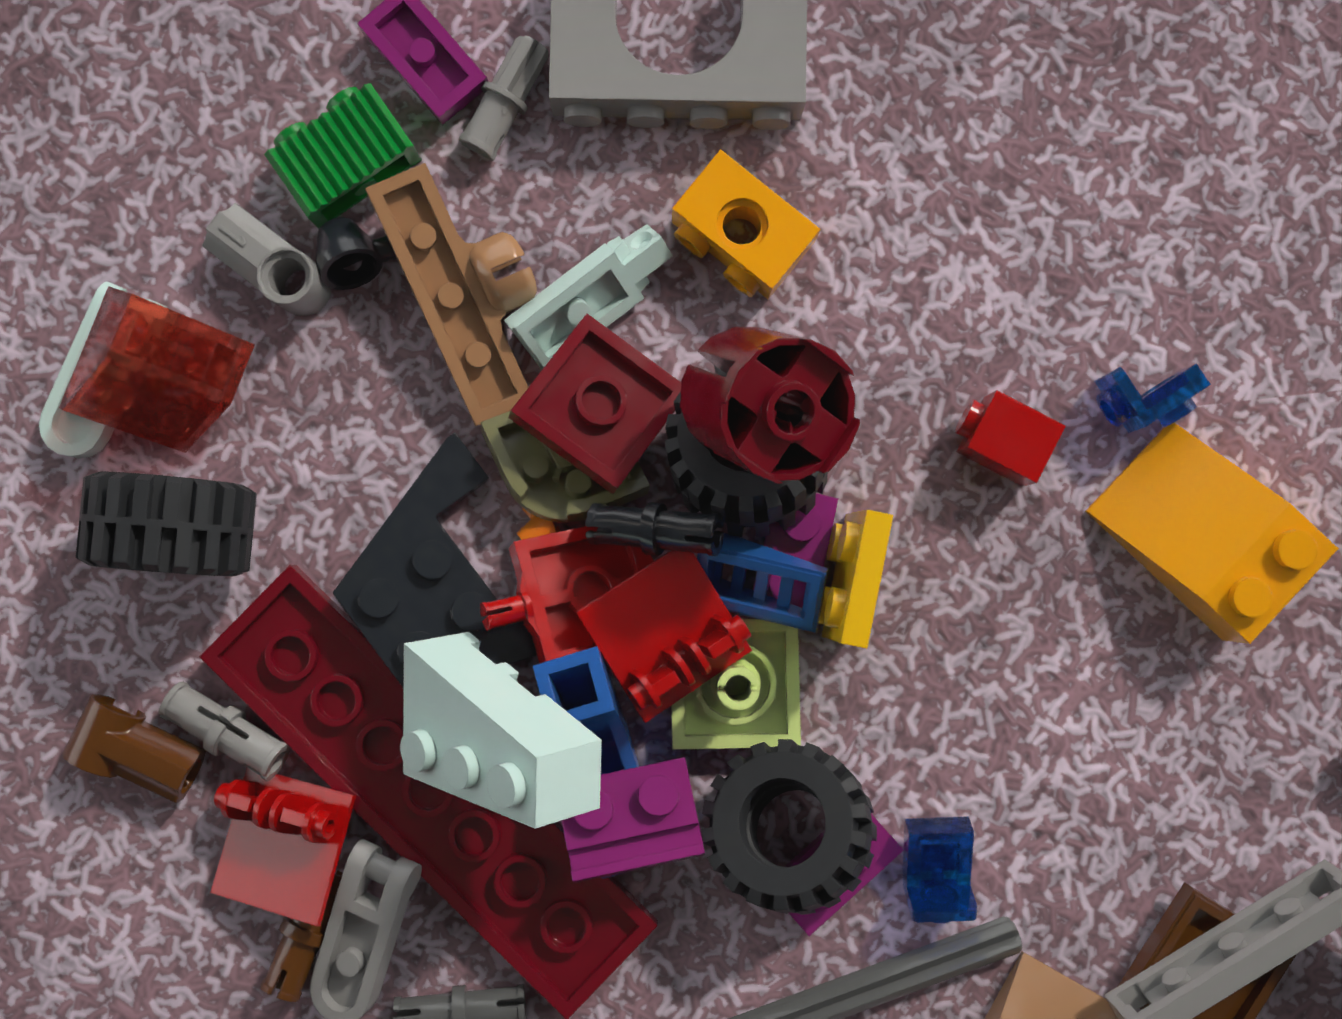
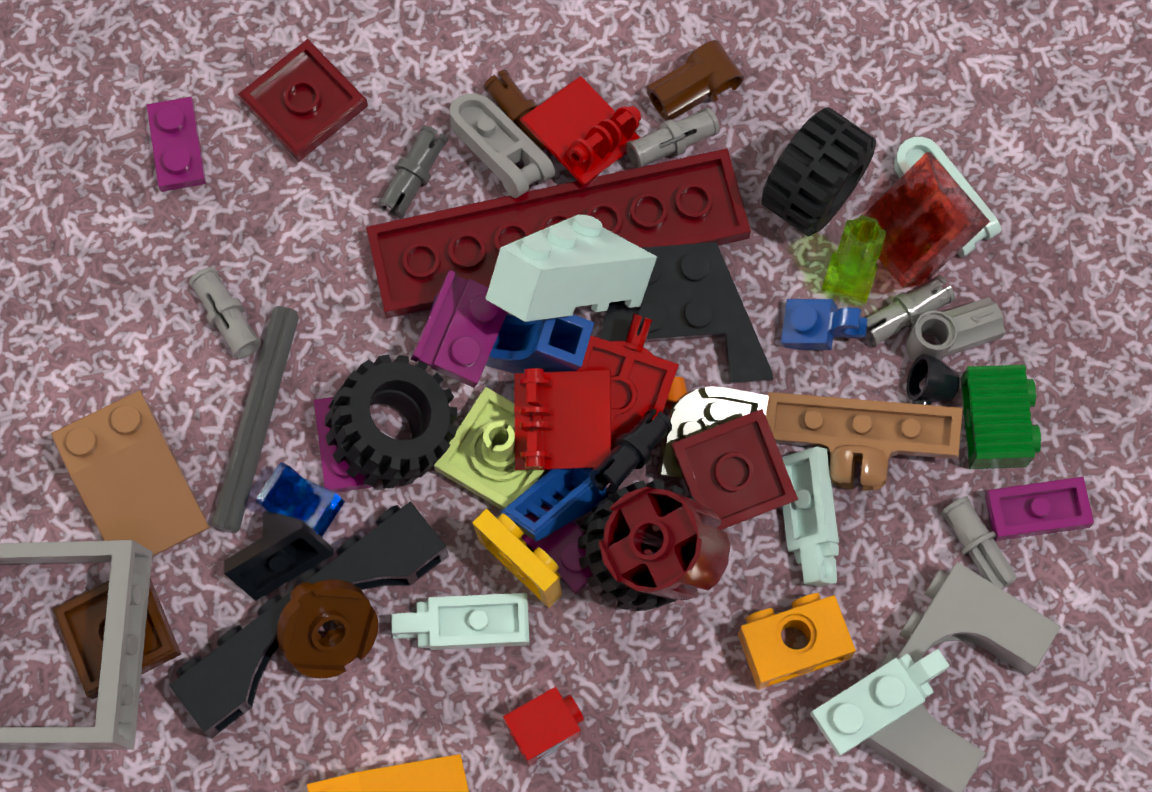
camera: 130 degrees right, 15 degrees down
none -> black arch [169,501,449,739]
none -> black slope [224,511,334,601]
none -> reddish brown plate [276,579,378,678]
none -> light aqua hinge [391,593,529,650]
none -> blue plate [781,299,868,350]
none -> light aqua hinge [810,649,950,757]
none -> clear neon green piece [821,215,886,305]
none -> light grey pin [866,275,955,347]

